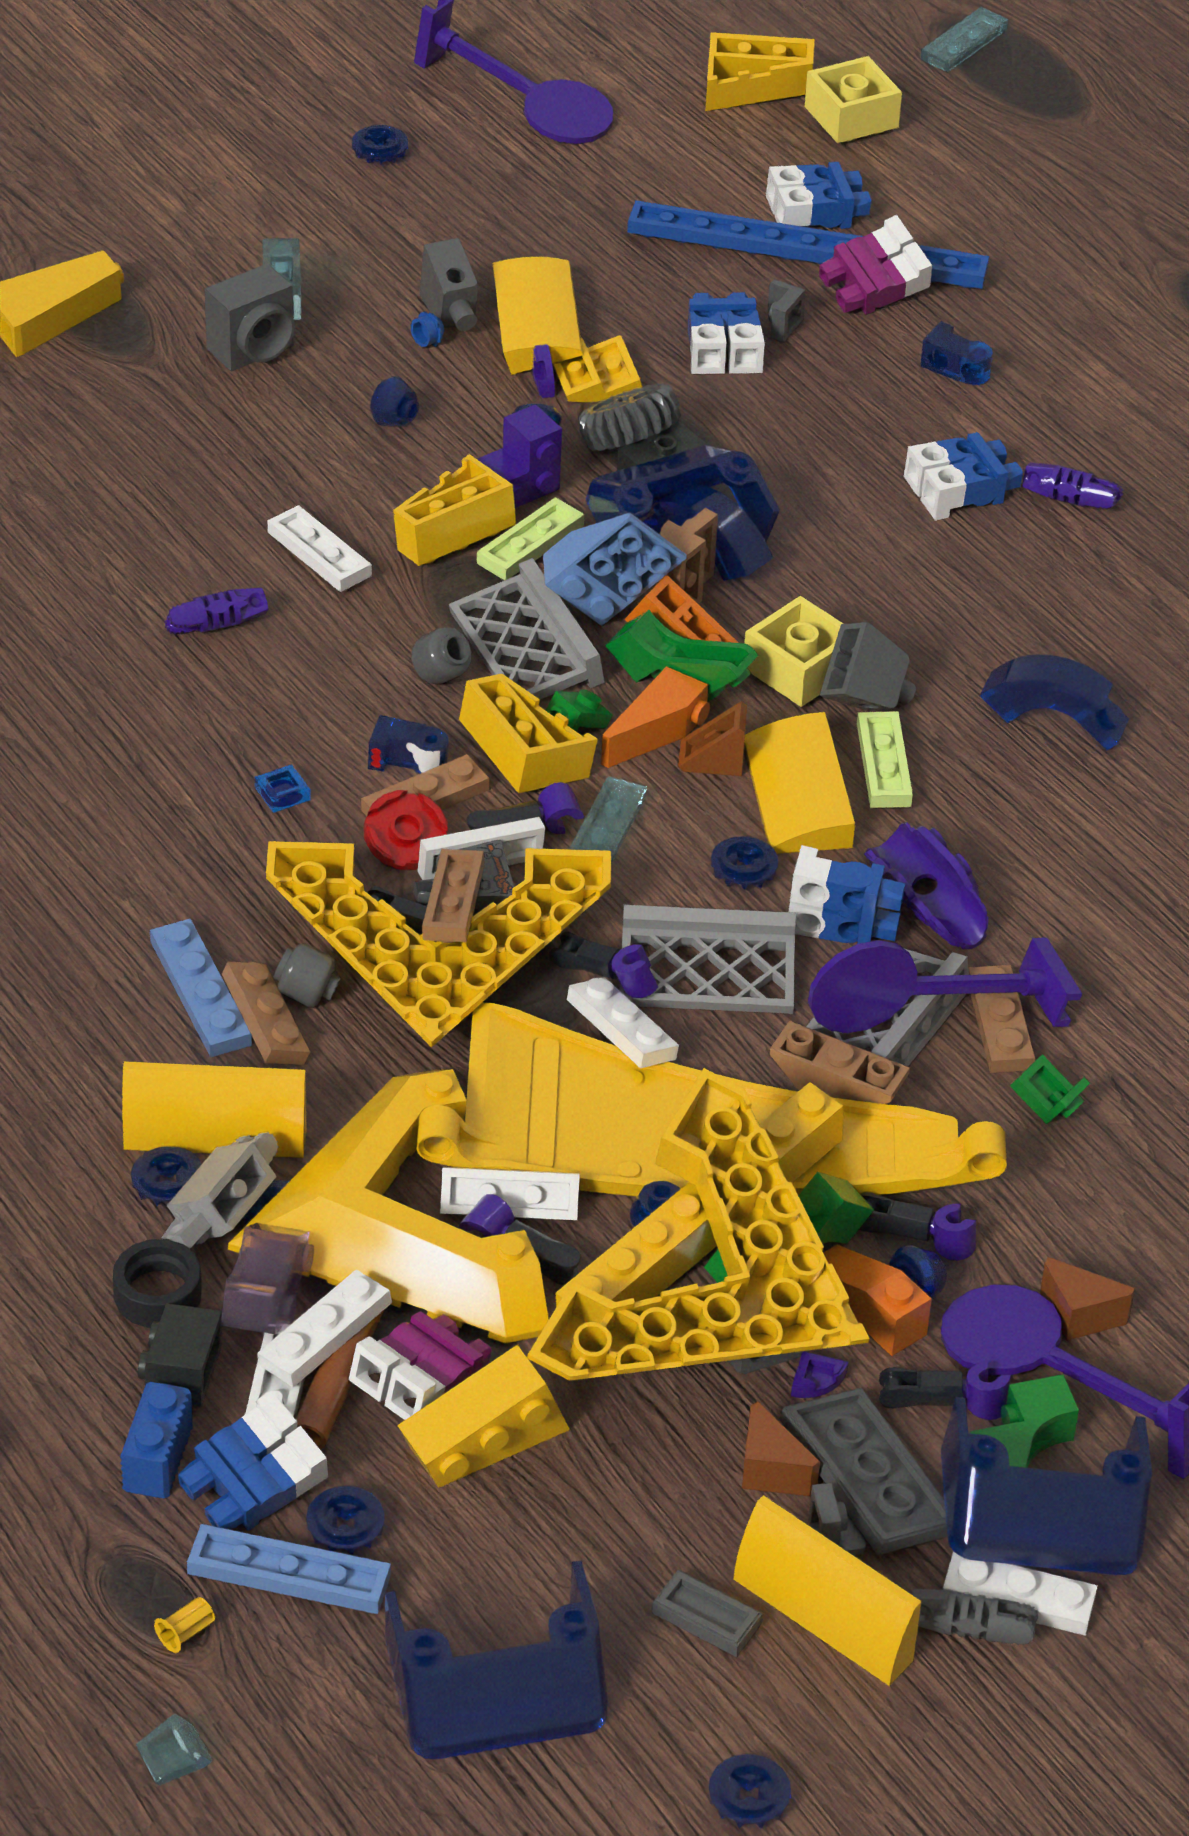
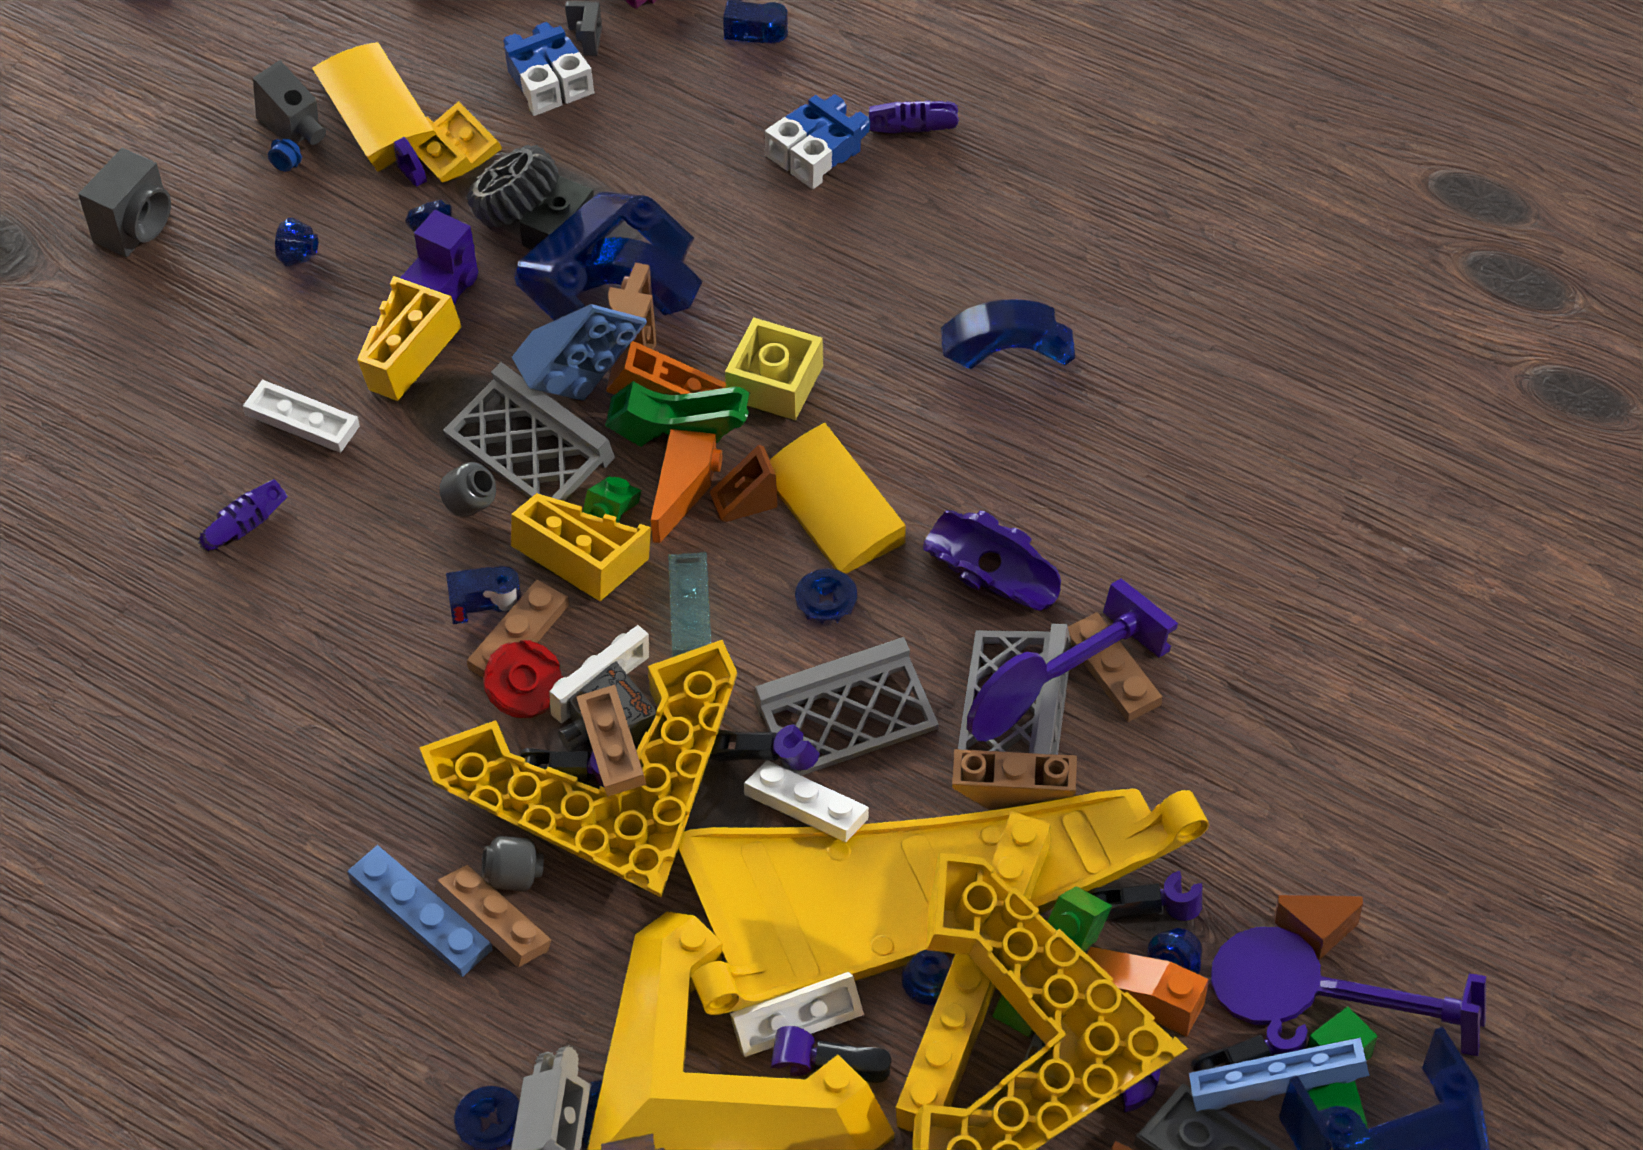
camera: 20 degrees left, 10 degrees up
yellow slope [122,1061,307,1158] -> none
clear blue tile [255,764,311,813] -> none
clear light blue torso [262,238,301,320] -> none
piece [467,782,584,834] -> none
yellowish green plate [477,497,585,580] -> none
blue hips [788,845,906,944] -> none
dark grey torso [820,622,916,711] -> none
yellowish green plate [857,711,913,808] -> none
green bracket [1010,1054,1090,1124] -> none
none -> medium blue plate [1189,1038,1369,1111]

